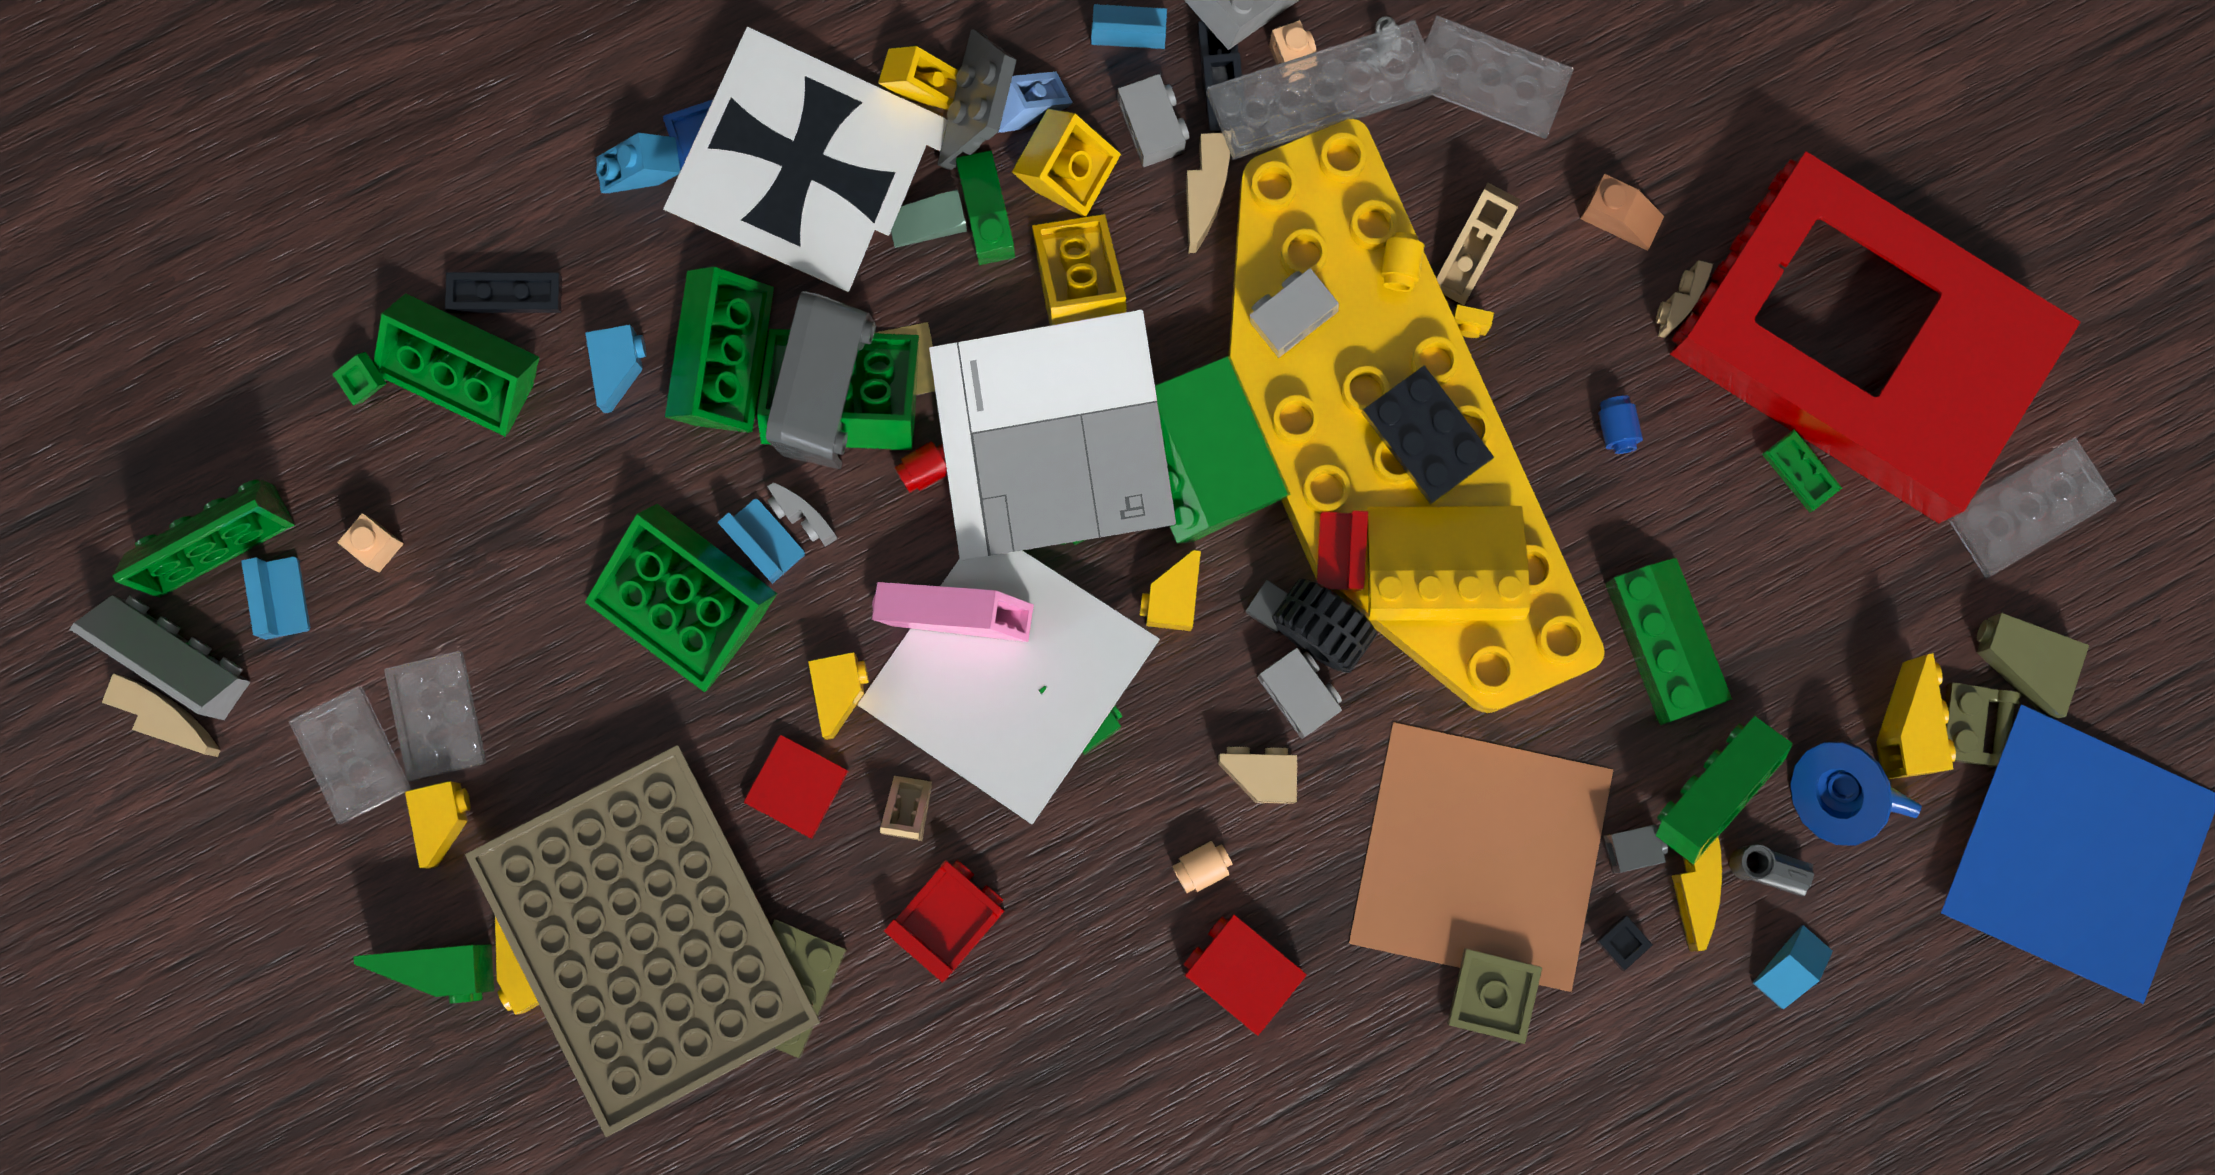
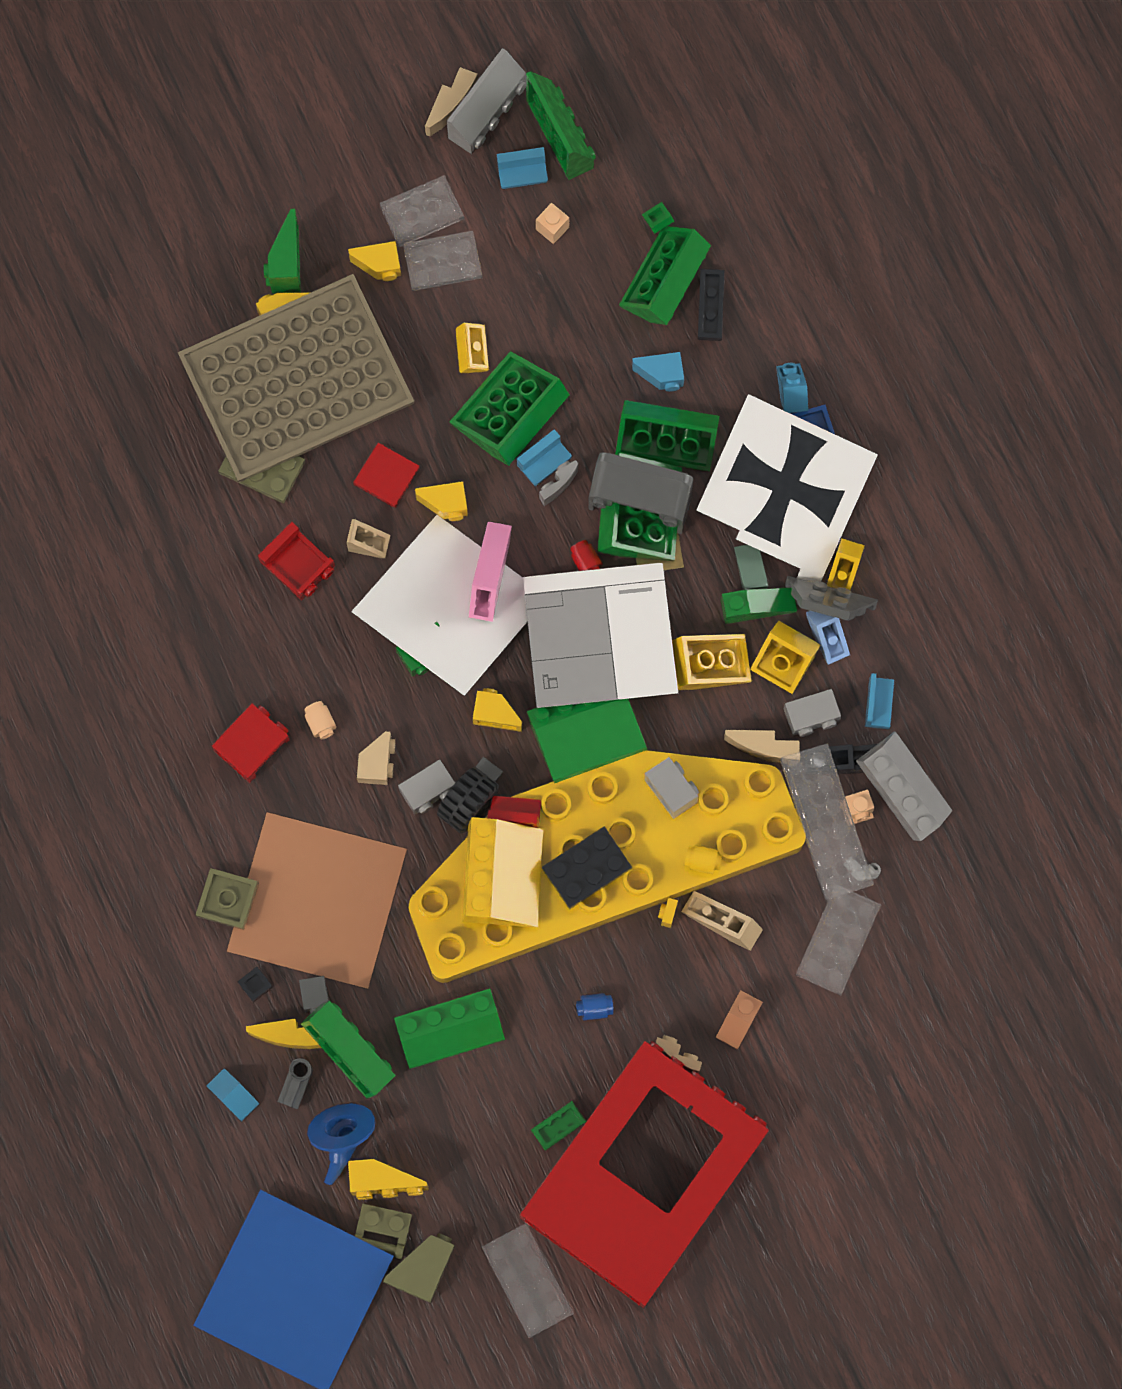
camera: 95 degrees right, 5 degrees down
none -> yellow slope [456,323,489,373]

